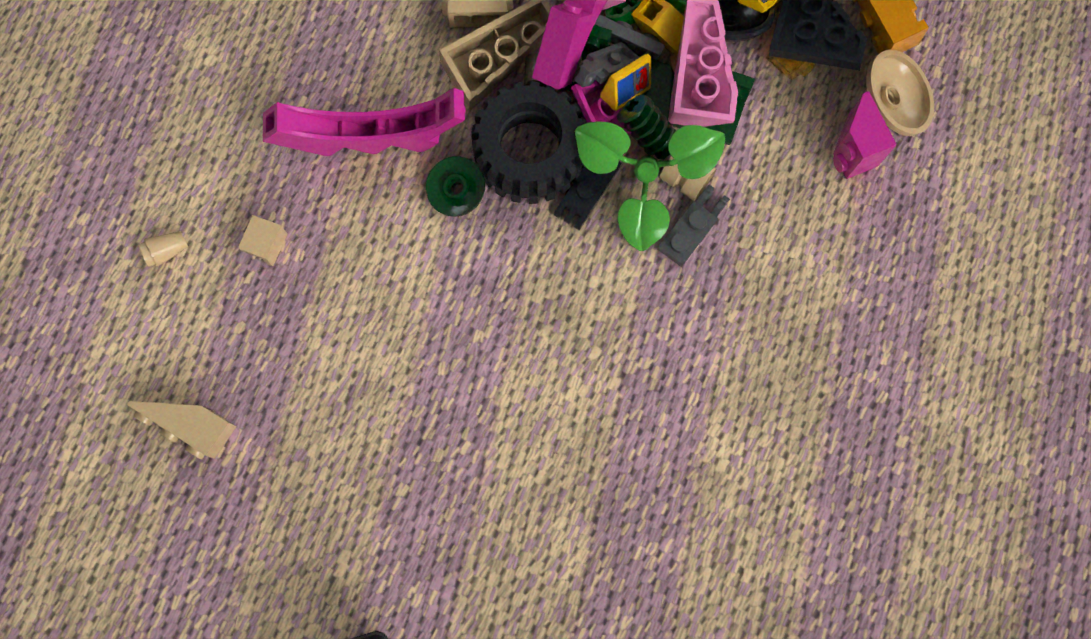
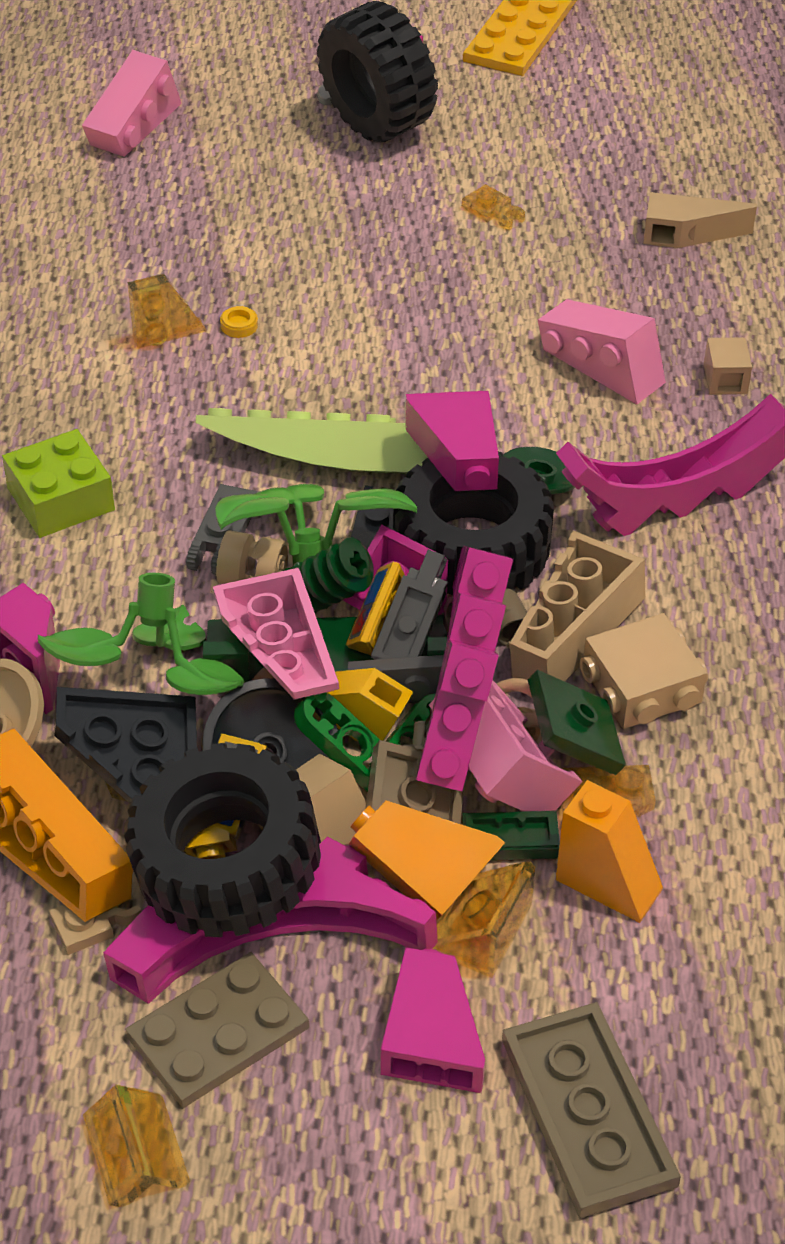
camera: 160 degrees right, 30 degrees down
none -> lime brick [2,429,115,538]
none -> bright green plant [37,573,244,695]
none -> clear yellow wing [127,274,207,348]
none -> yellowish green wedge [196,408,428,474]
none -> yellow tile [220,306,258,338]
none -> dark pink slope [405,391,499,491]
none -> clear yellow plate [461,184,525,231]
none -> bright pink wedge [538,299,666,404]

